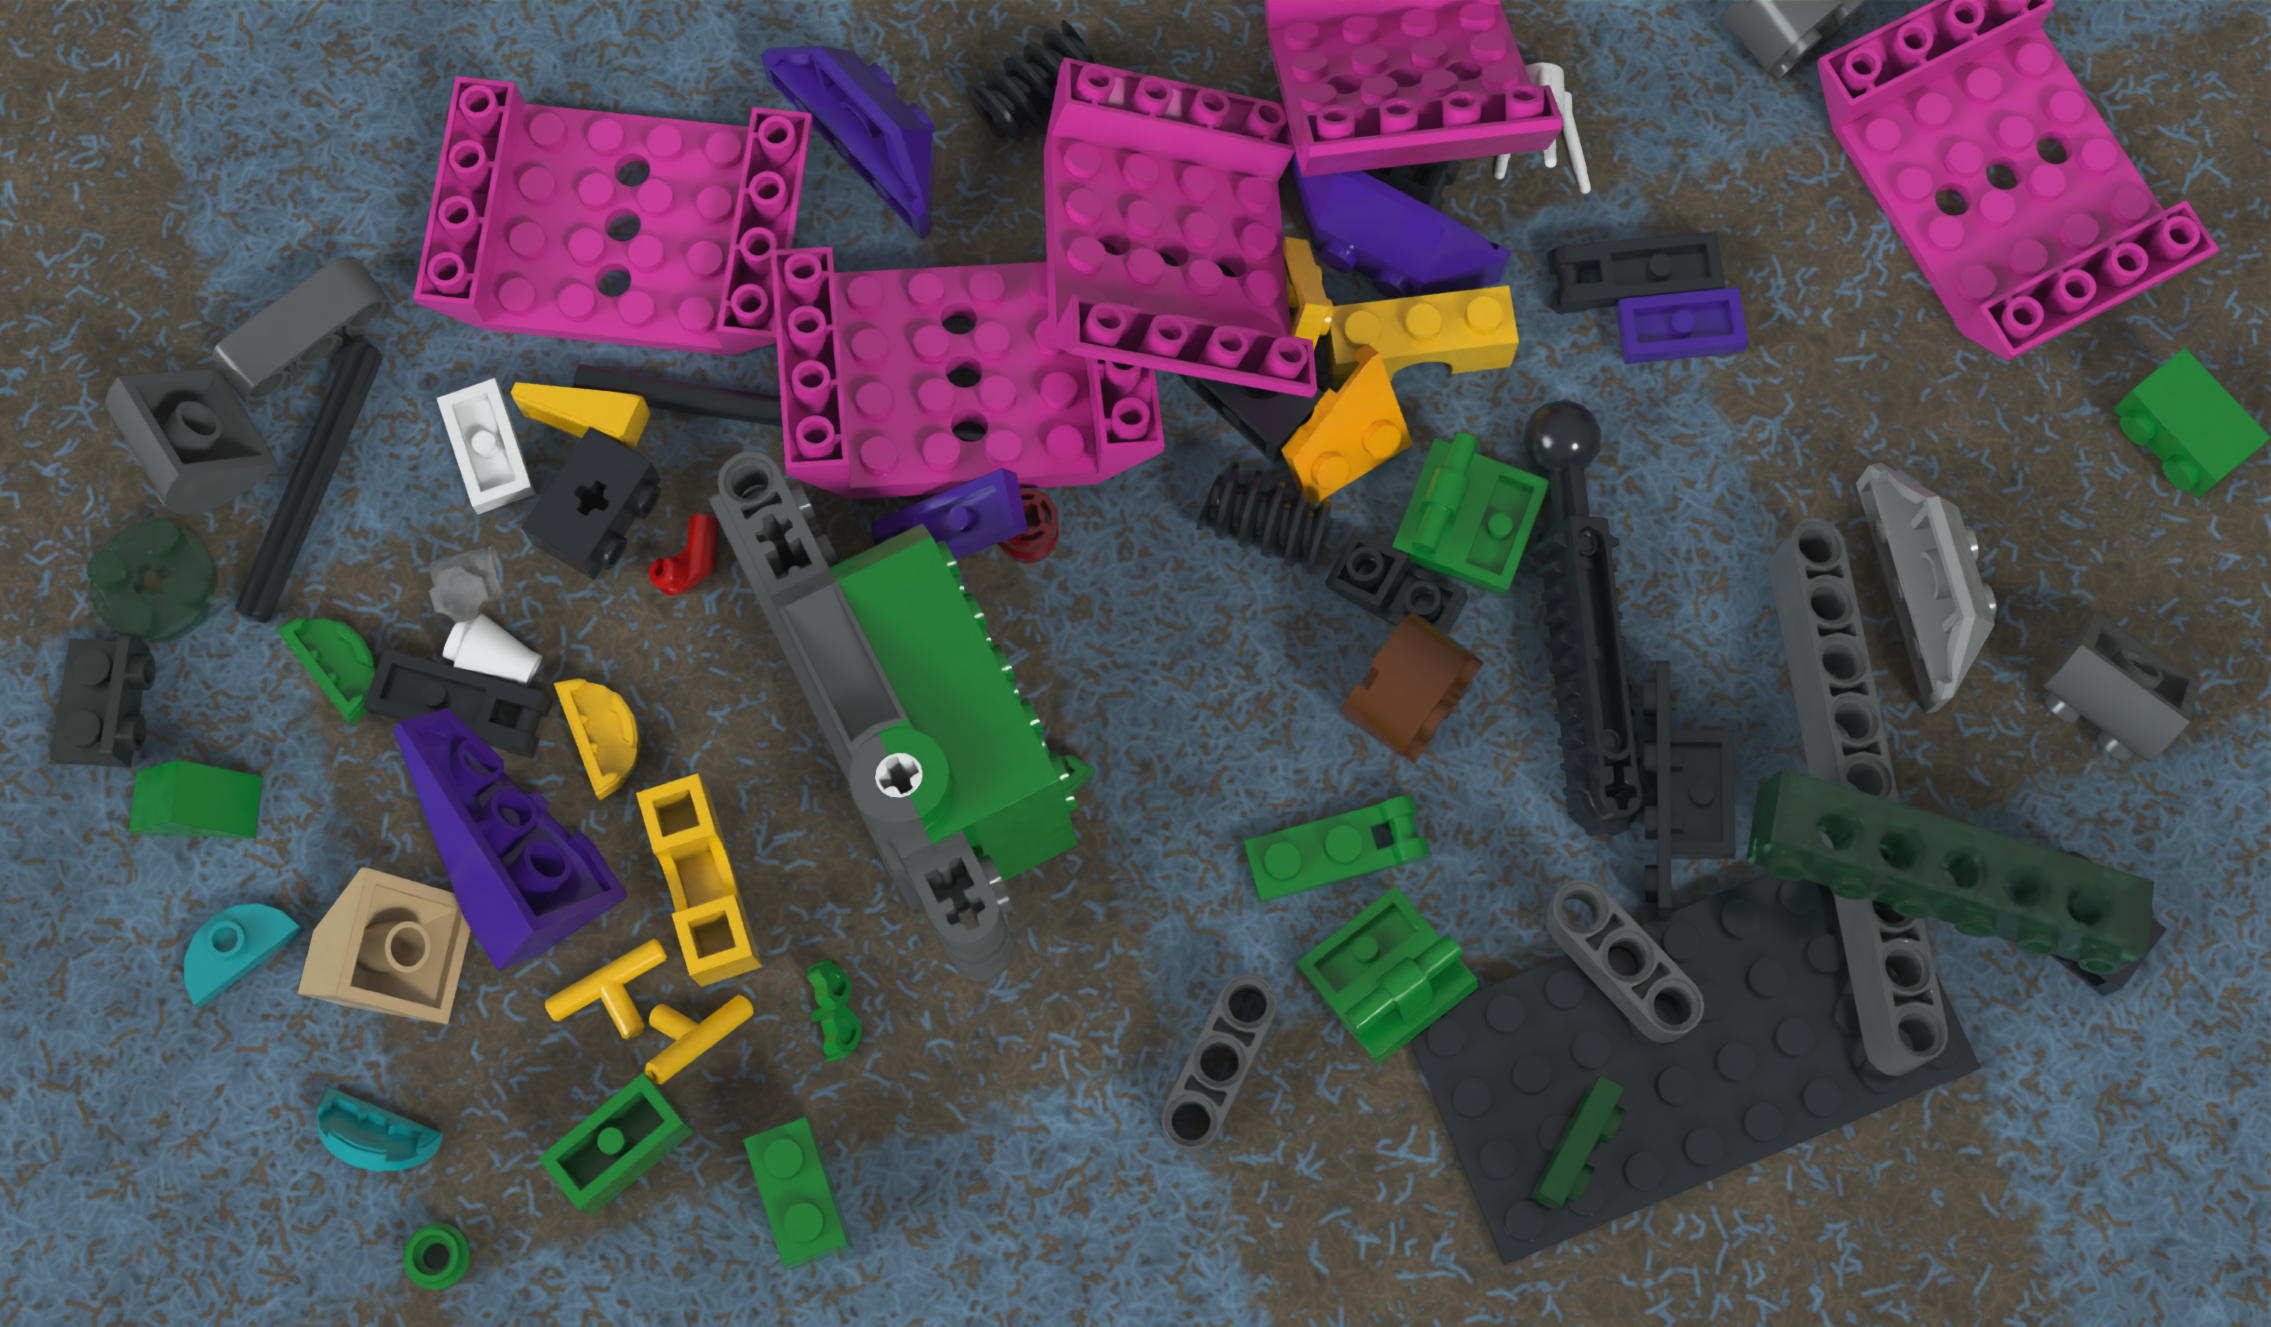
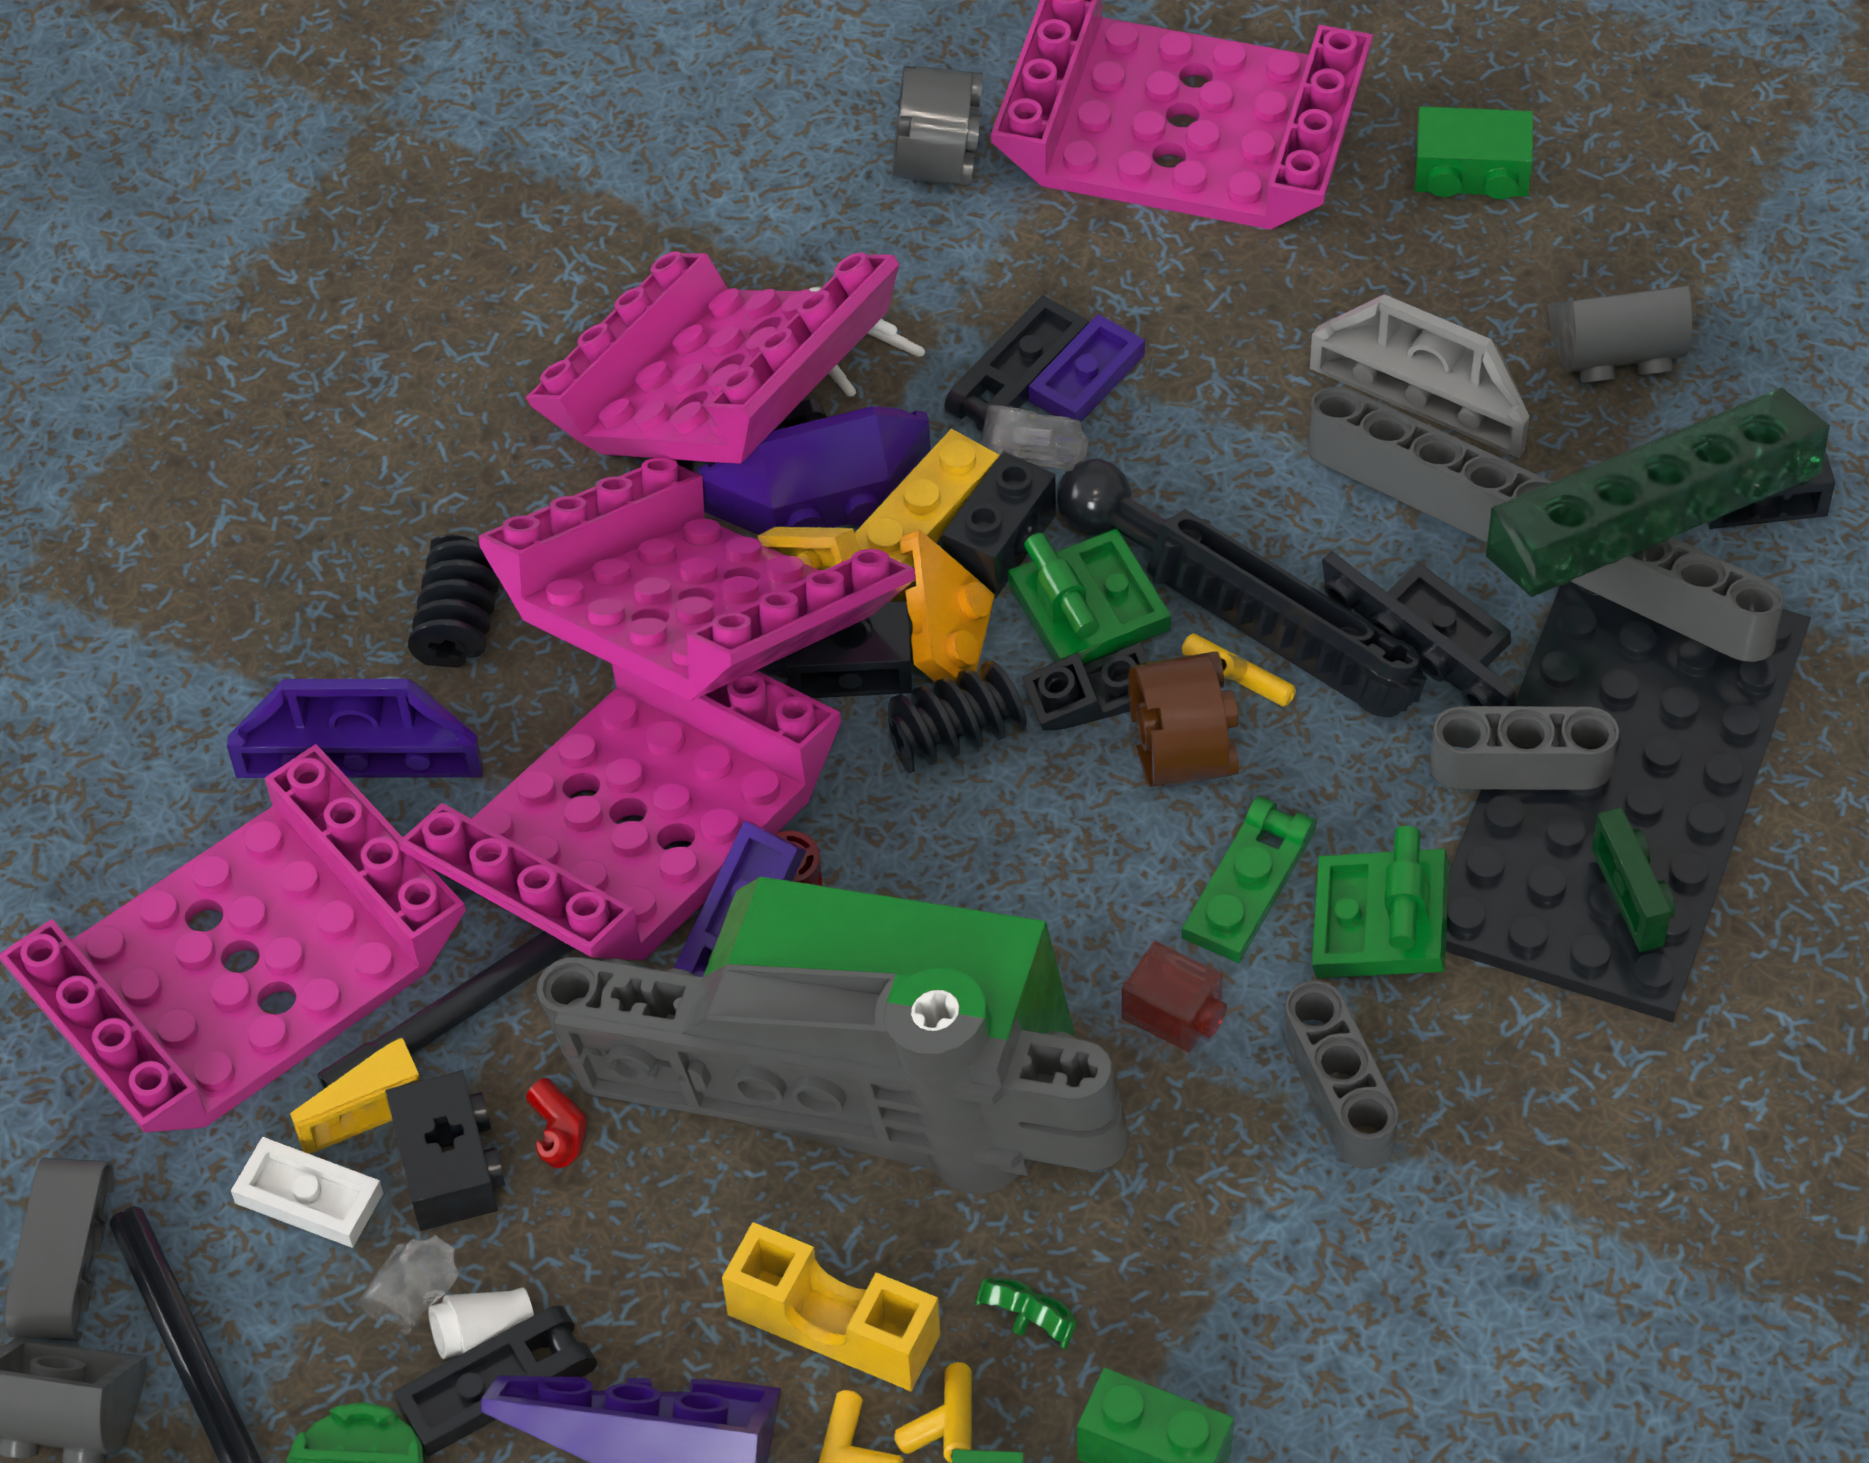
camera: 45 degrees left, 20 degrees down
yellow plate [554,678,641,801] -> none
none -> black brick [942,451,1056,598]
none -> clear piece [981,405,1089,471]
none -> clear red brick [1122,940,1227,1053]
none -> yellow piece [1182,633,1296,707]

